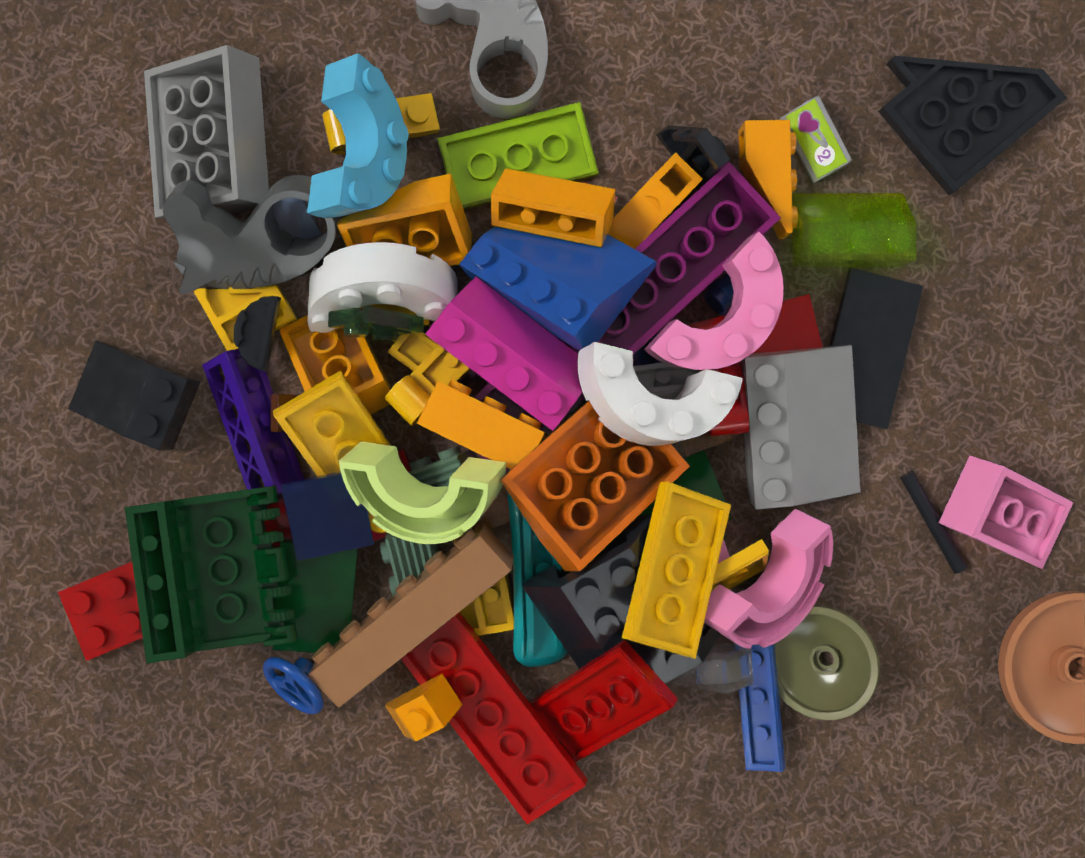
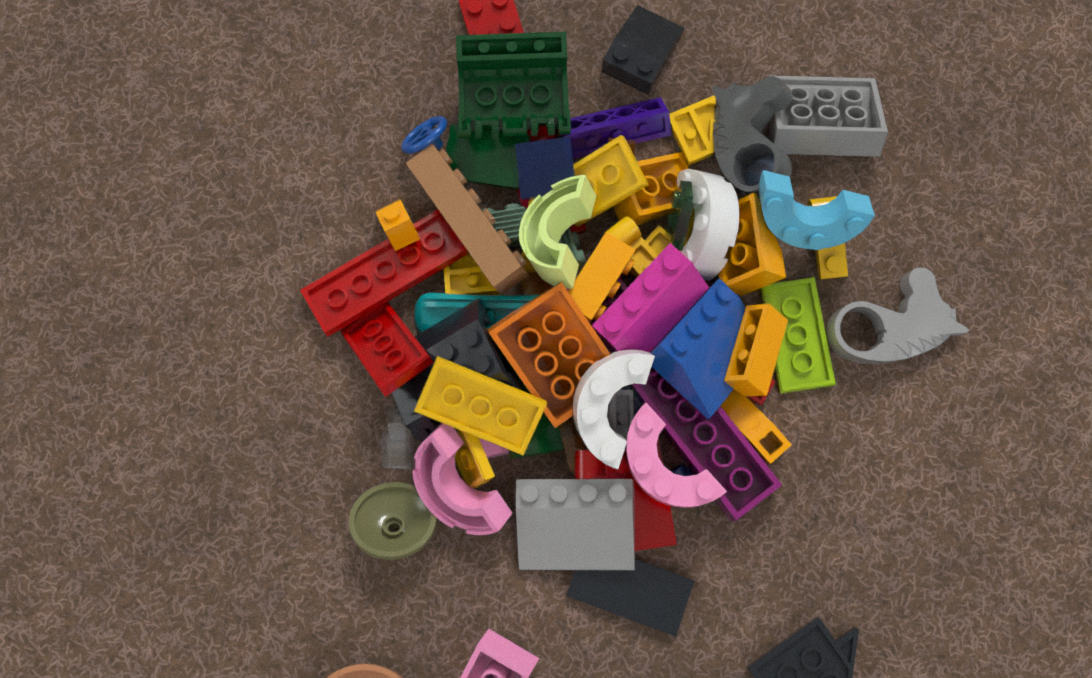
camera: 95 degrees right, 10 degrees down
black plate [234,296,281,372] -> none
black wing [656,125,730,190] -> none
blue tile [735,643,785,772] -> none
light orange slope [738,120,798,239] -> none
slope [779,96,852,184] -> none
clear neon green slope [792,193,916,267] -> none
black bar [900,470,968,574] -> none

